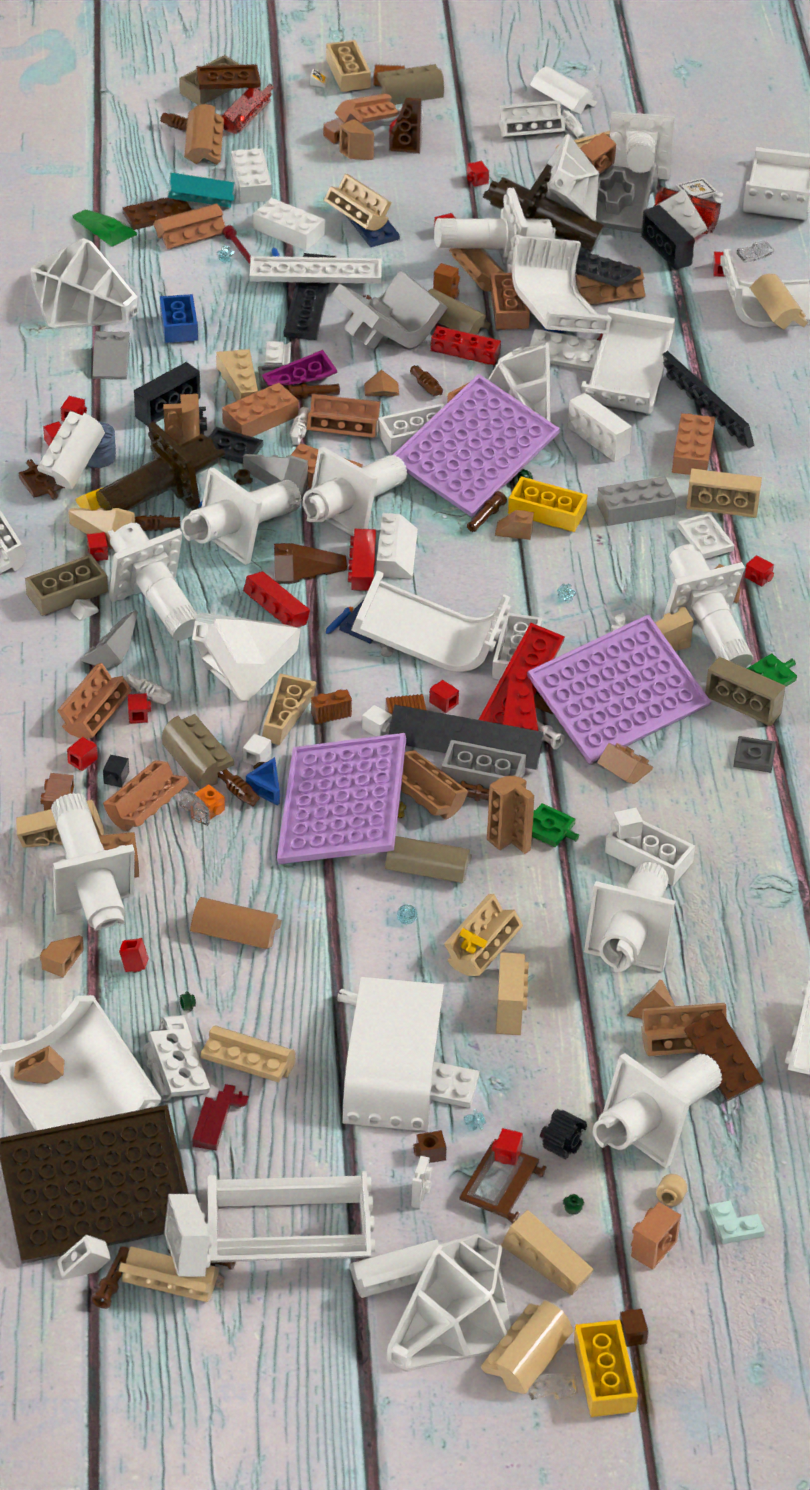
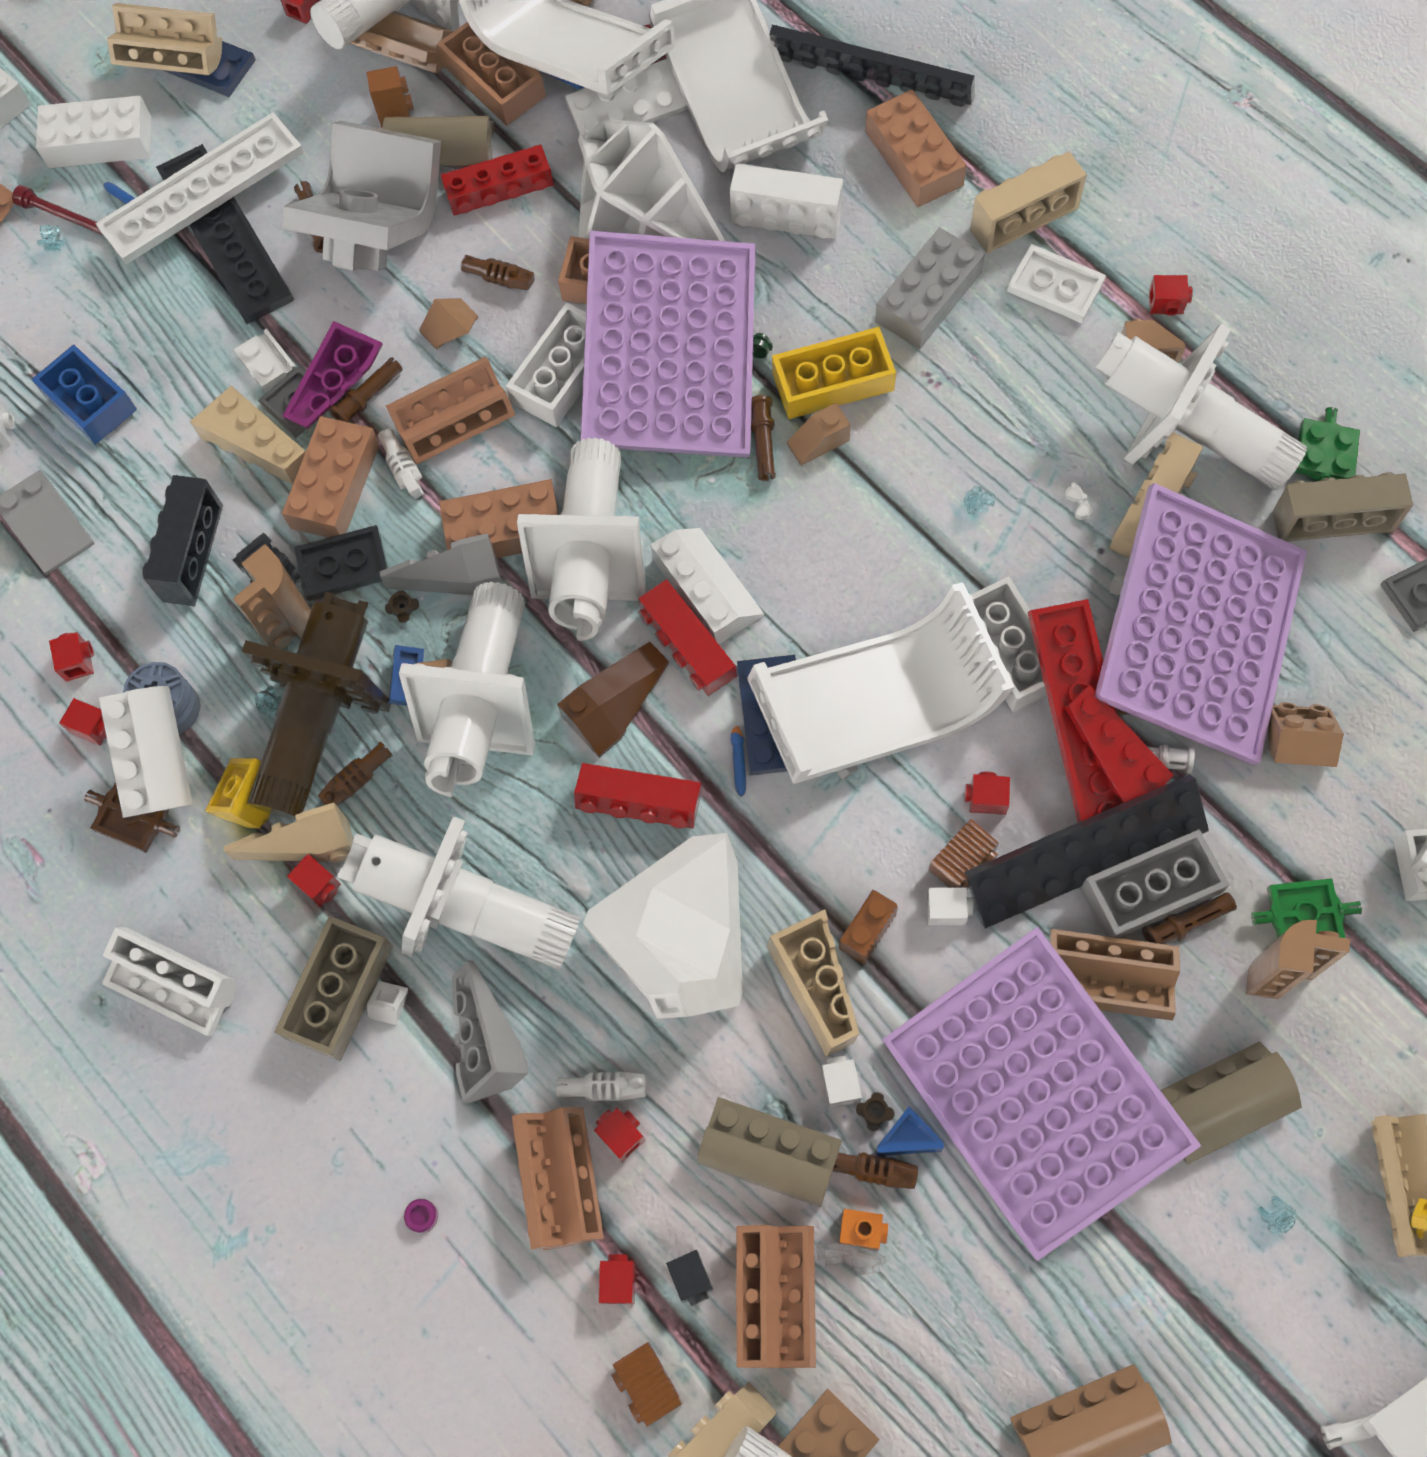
camera: 30 degrees left, 25 degrees up
none -> magenta tile [404,1199,438,1233]

